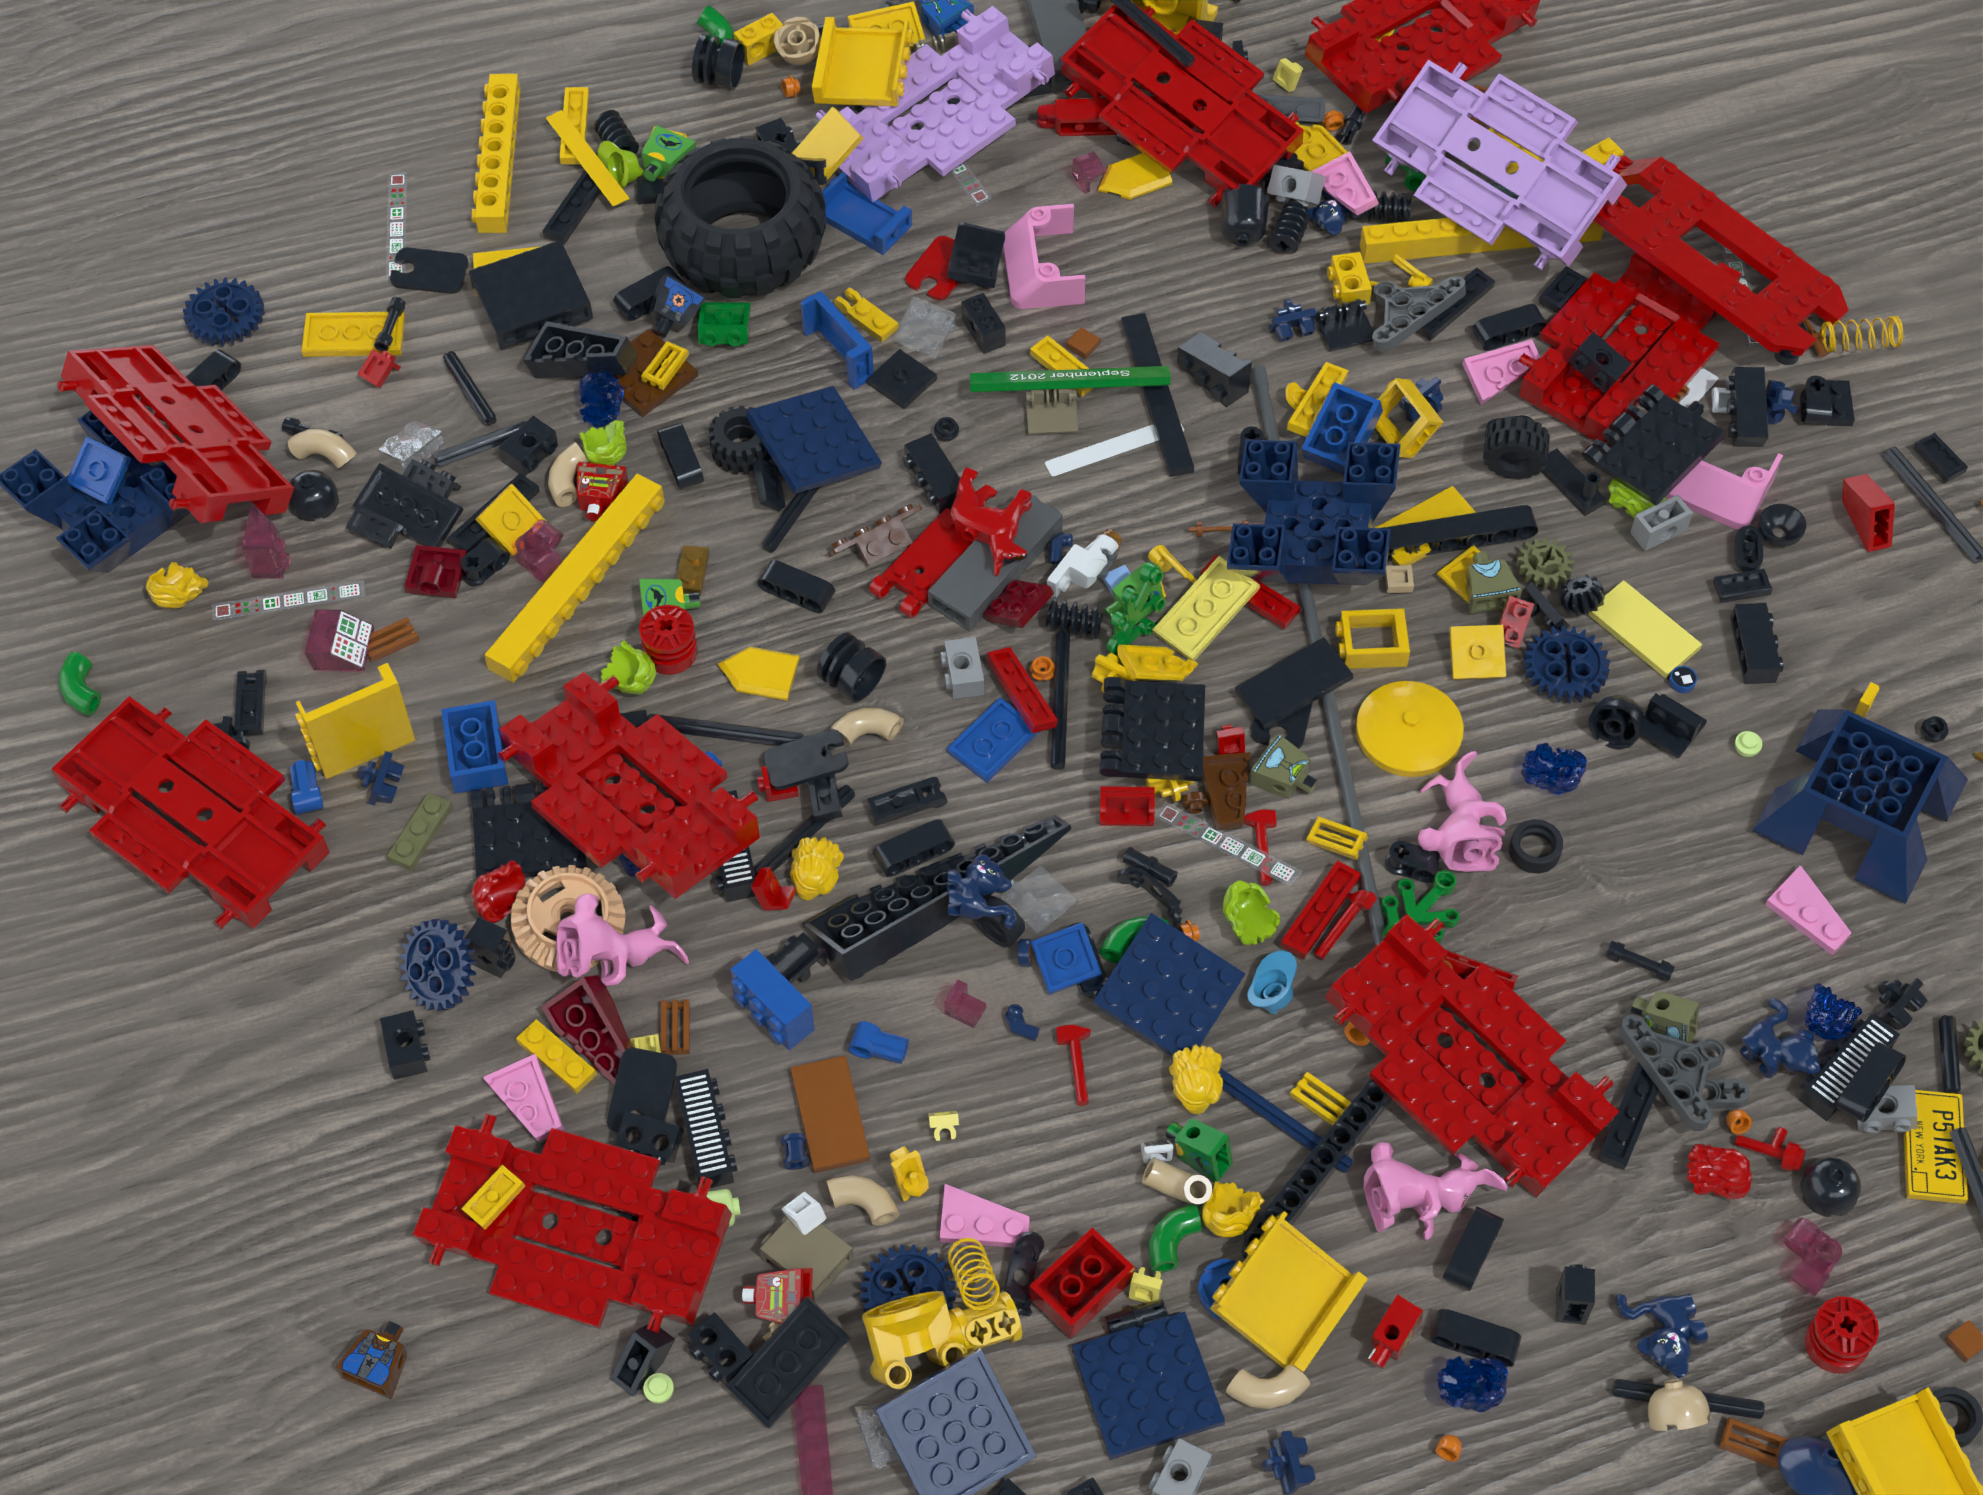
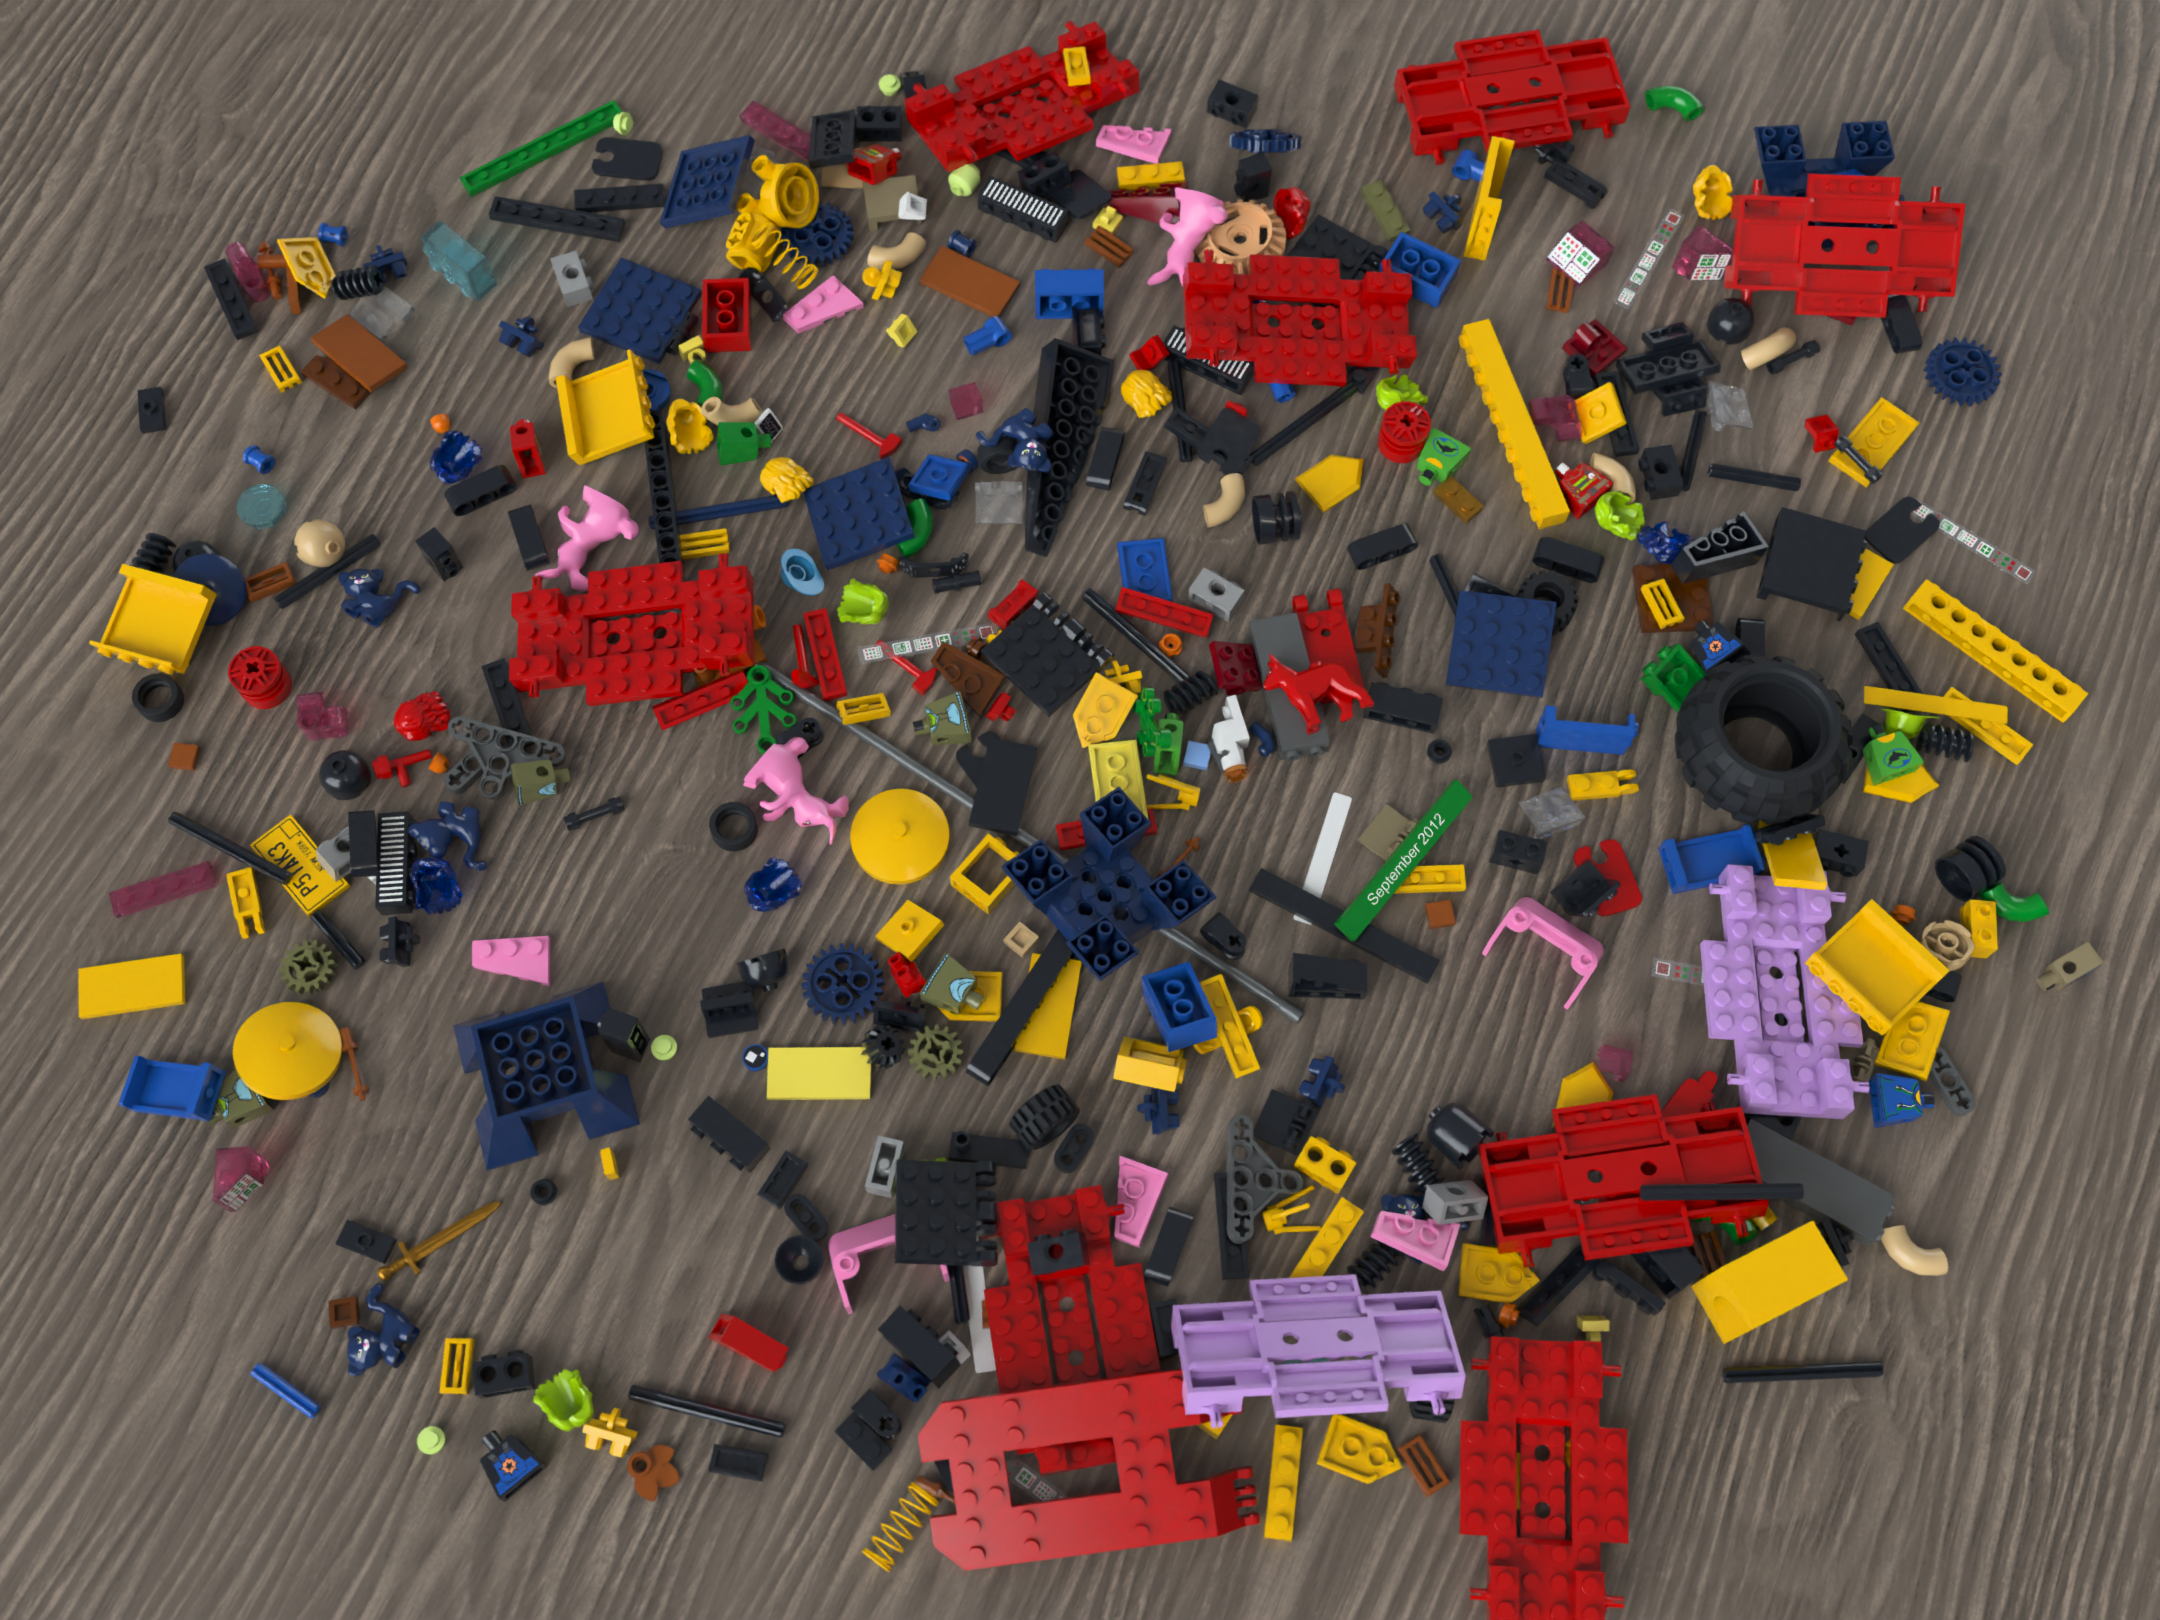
camera: 130 degrees right, 10 degrees up
none -> black brick [597,1008,650,1062]

